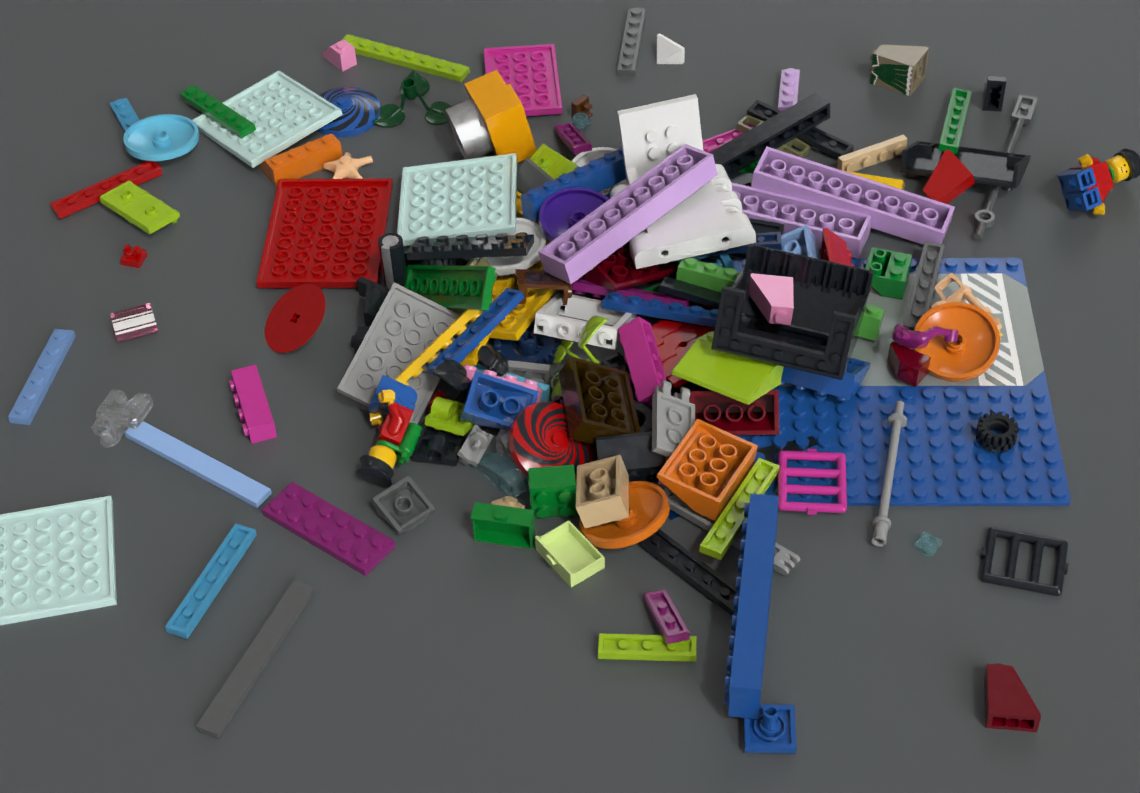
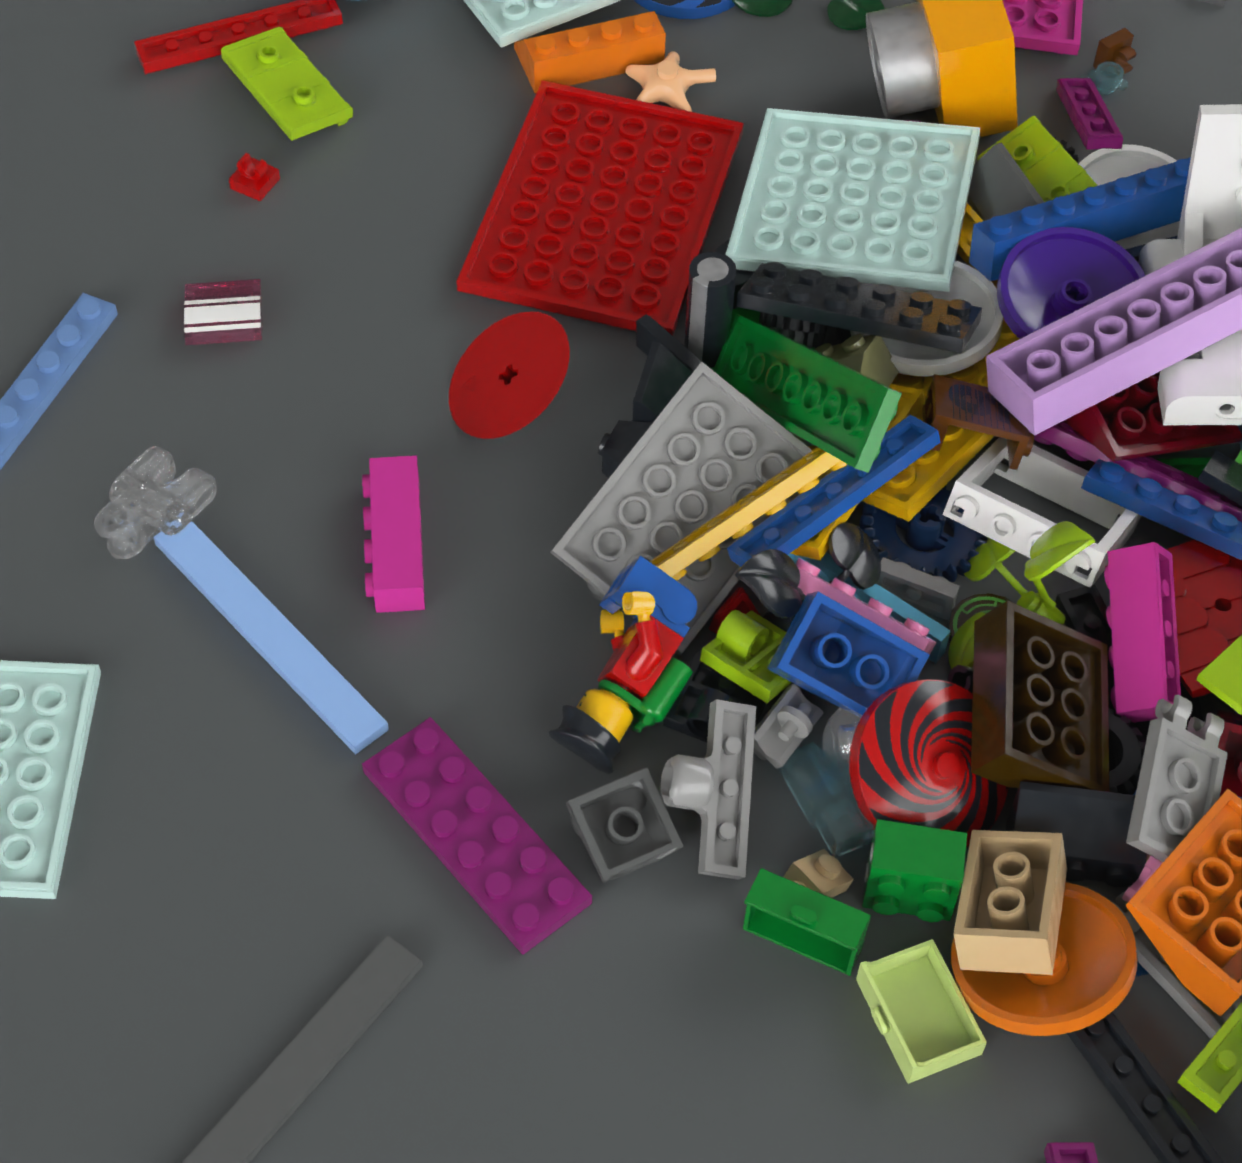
camera: 10 degrees right, 10 degrees up
dark azure plate [165,523,257,639] -> none
none -> light grey plate [660,699,756,880]

